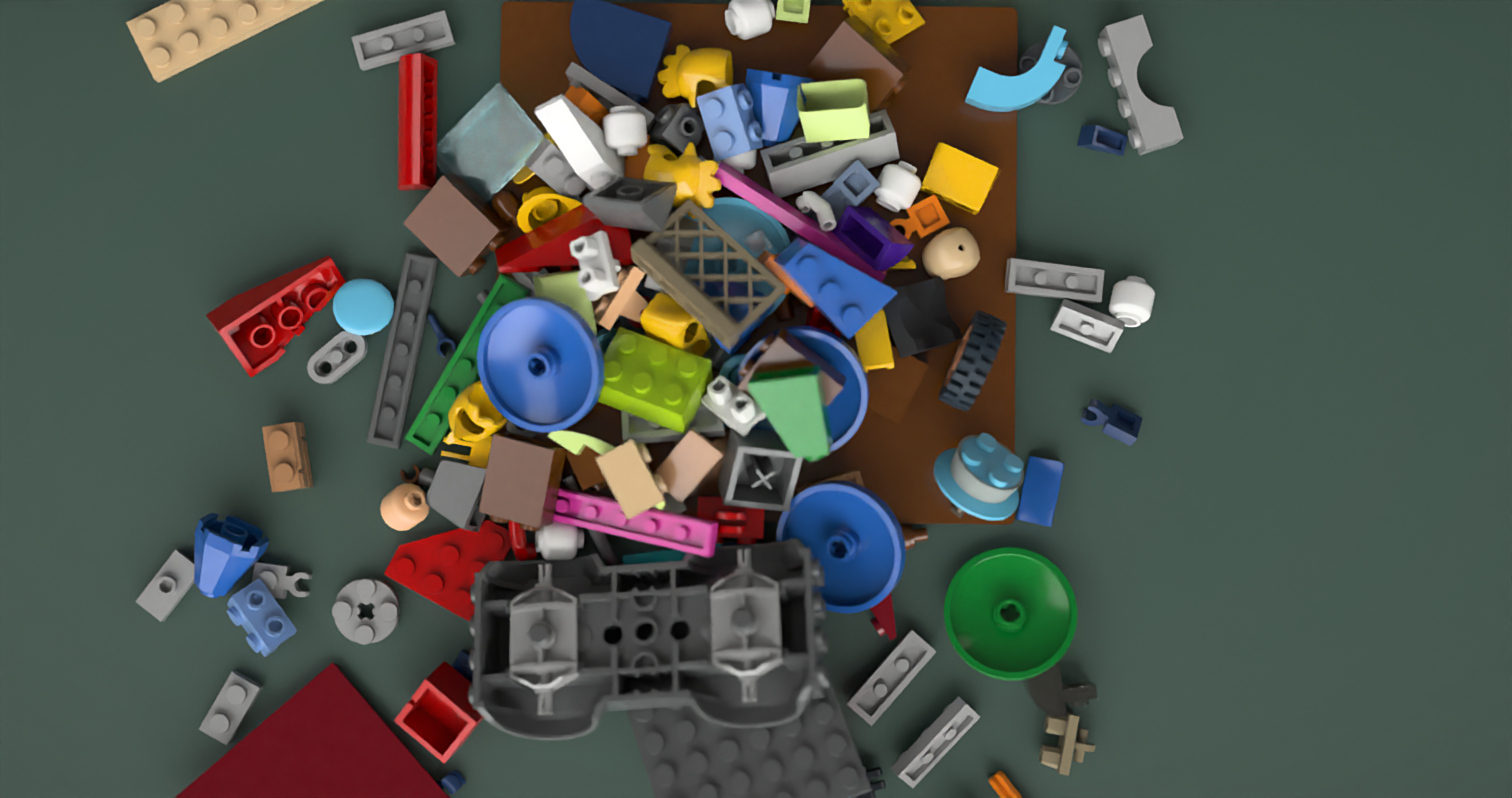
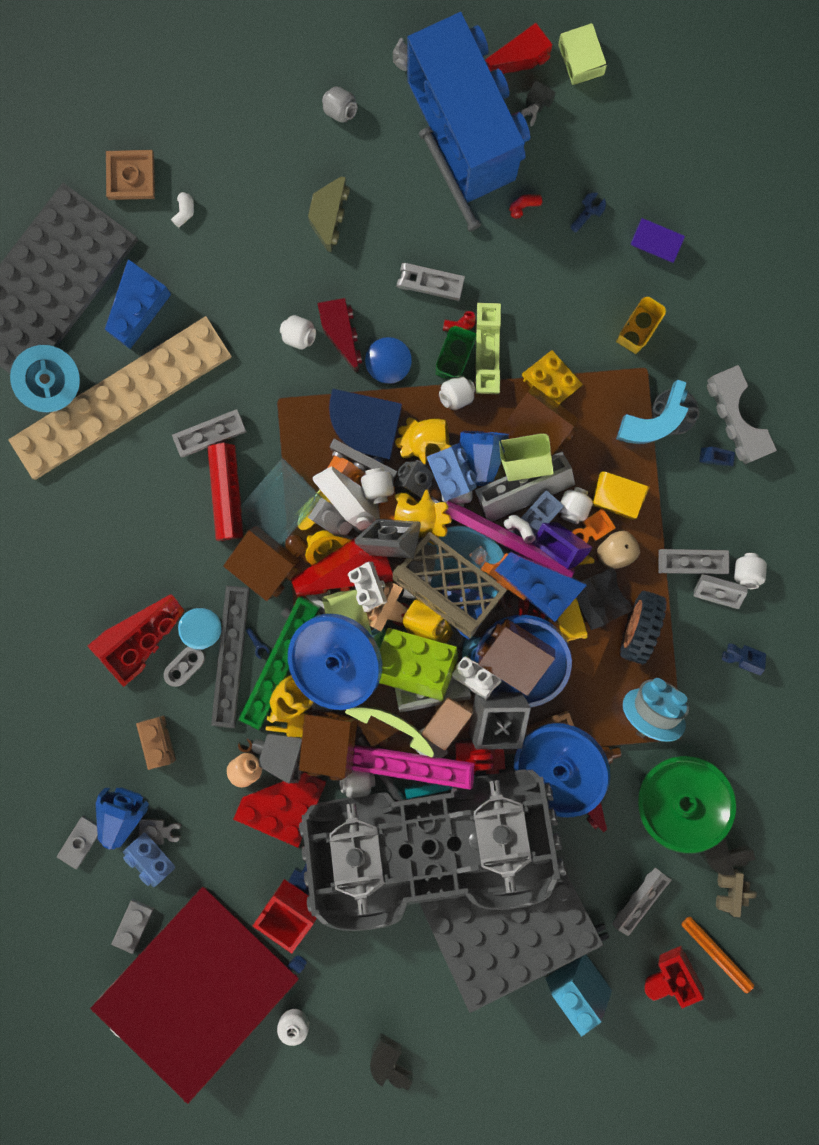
camera: 10 degrees left, 0 degrees up
light grey plate [332,578,401,645] -> none
red arm [508,521,537,561] -> none
tan brick [596,439,668,520] -> none
slope [747,365,833,461] -> none
light grey plate [846,629,936,726] -> none
blue slope [1016,456,1064,527] -> none

